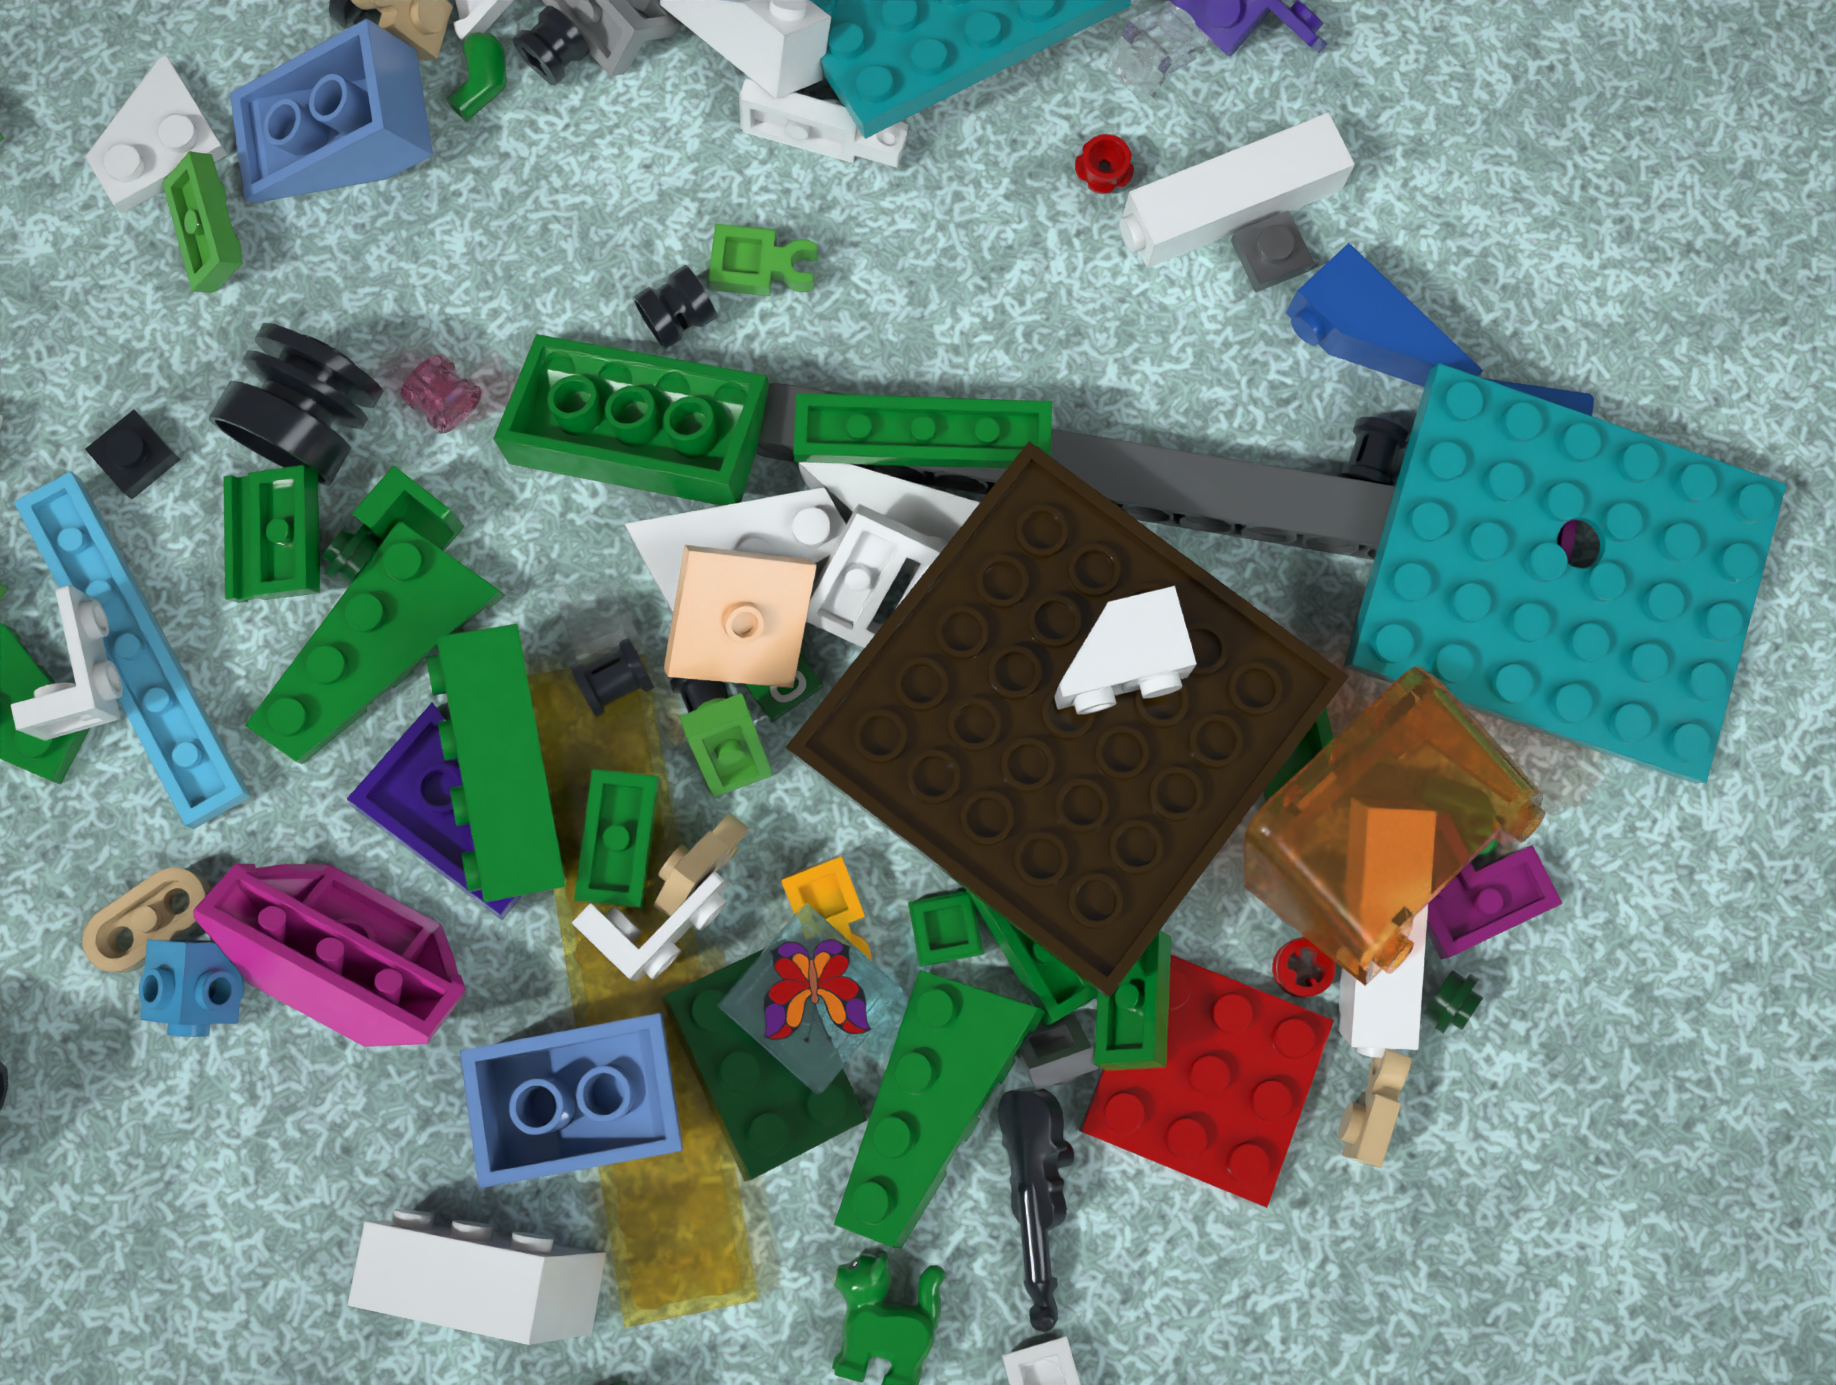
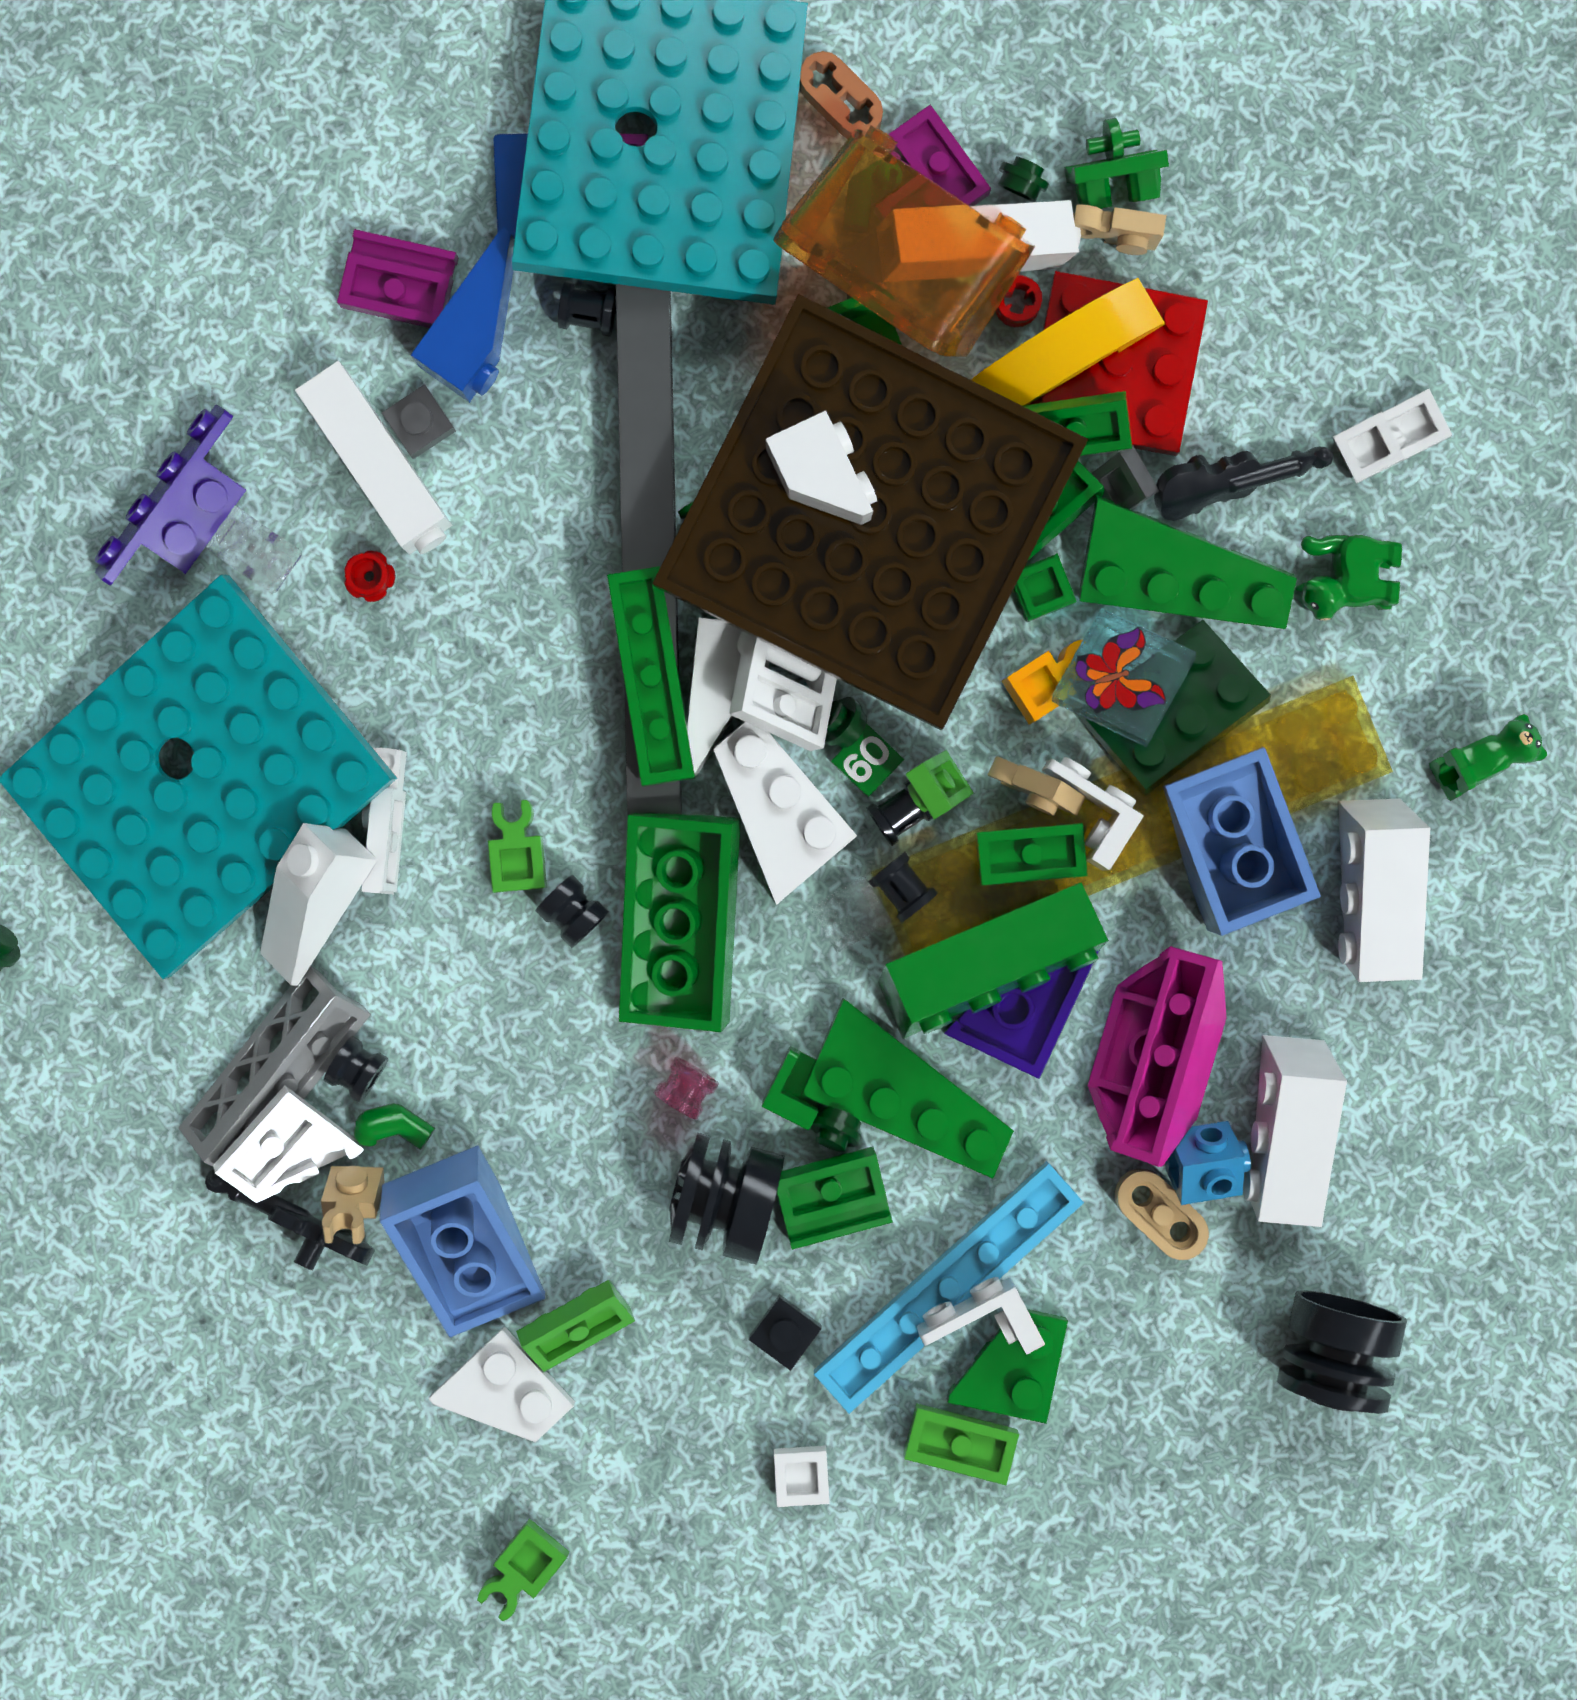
camera: 100 degrees left, 10 degrees up
light nougat plate [664,545,816,688] -> none
none -> magenta plate [337,229,459,328]
none -> nougat beam [800,51,883,142]
none -> dark green plate [825,697,867,748]
none -> yellow slope [970,278,1165,406]
none -> green hips [1064,118,1169,209]
none -> white wedge [1243,1035,1347,1227]

